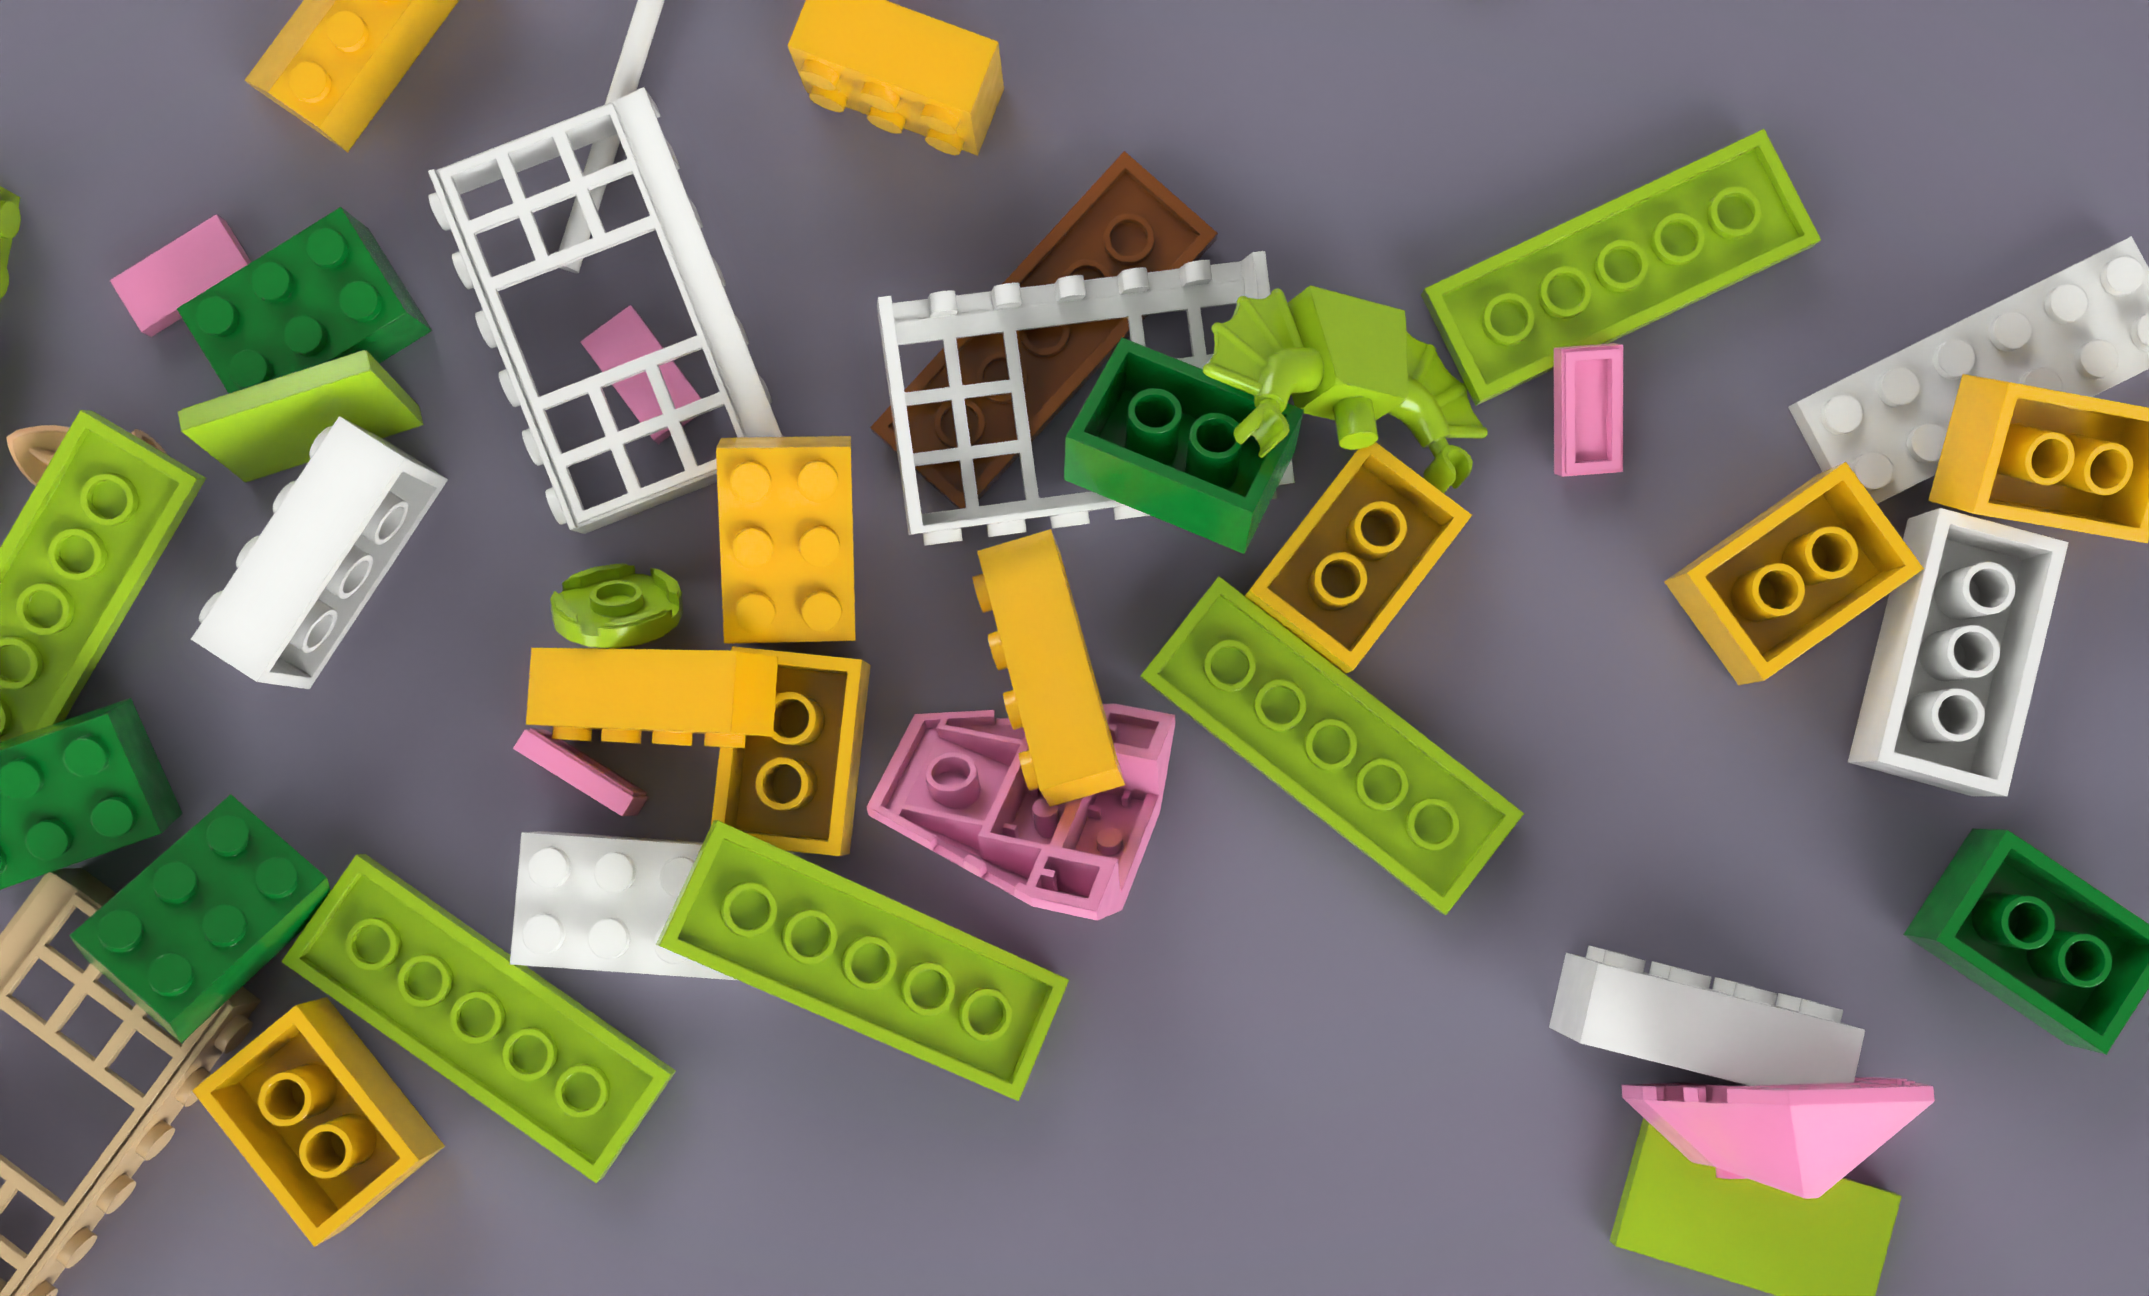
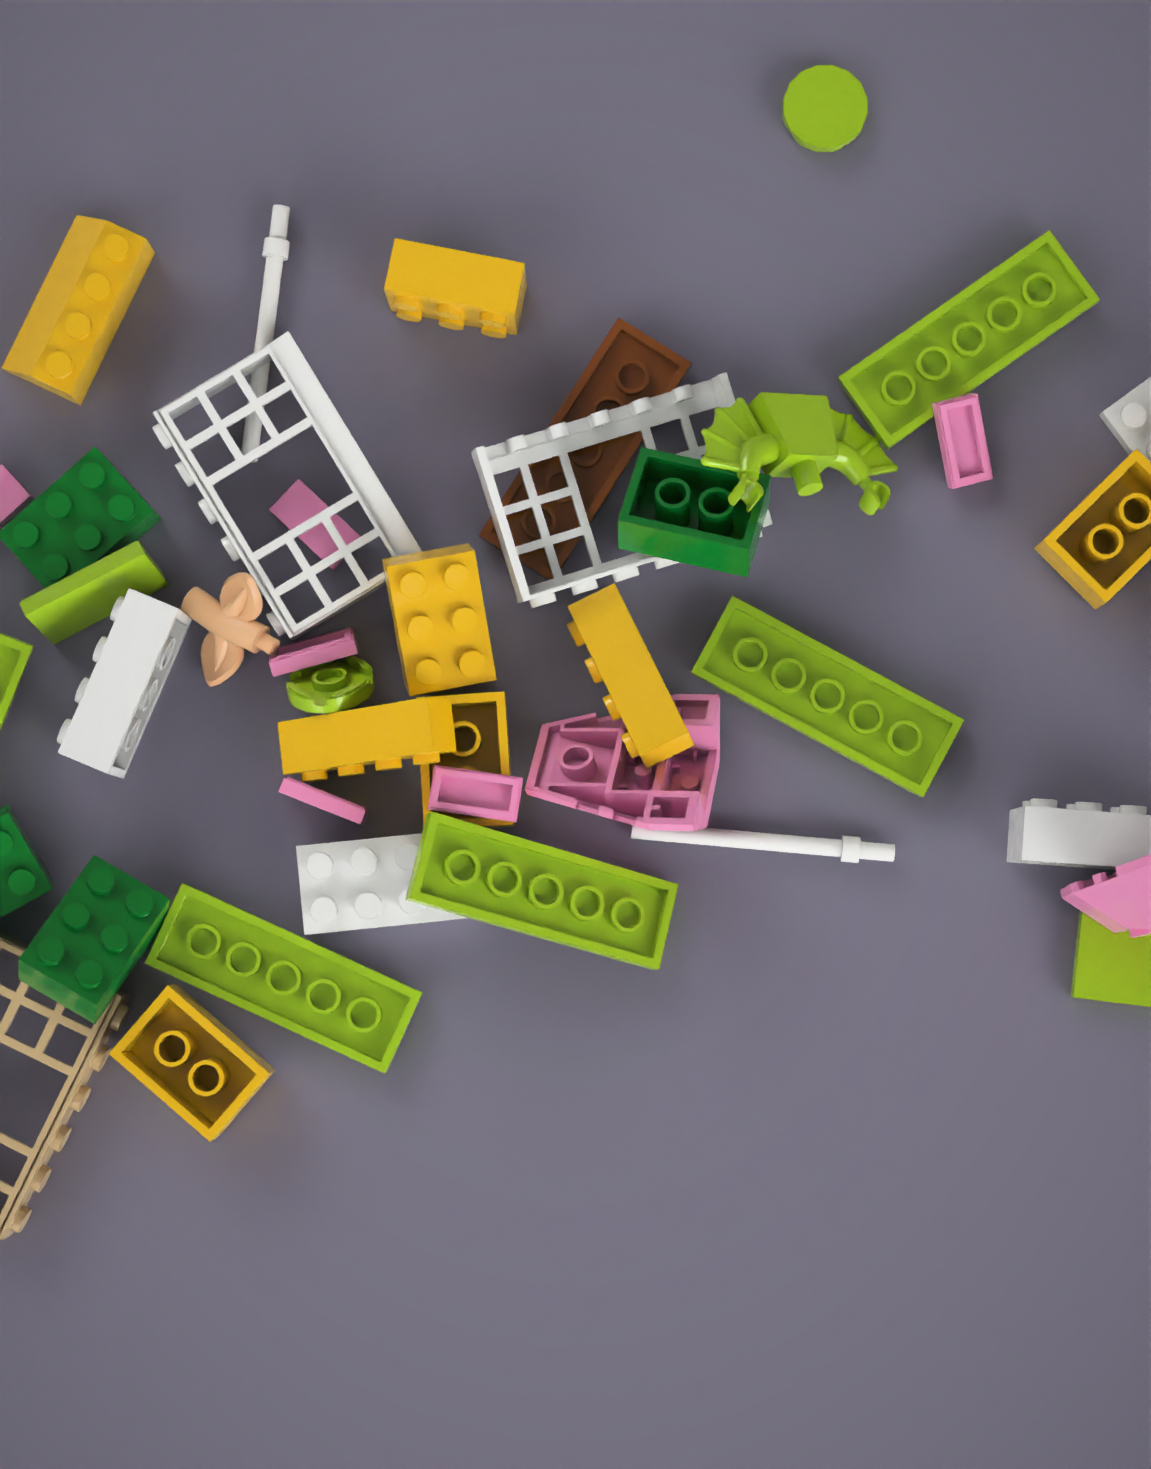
camera: 15 degrees left, 0 degrees up
yellow brick [1245,442,1472,674] -> none
none -> light nougat plant [181,572,280,687]
none -> bright pink tile [269,627,358,677]
none -> bright pink tile [428,765,523,823]
none -> white bar [631,825,895,863]

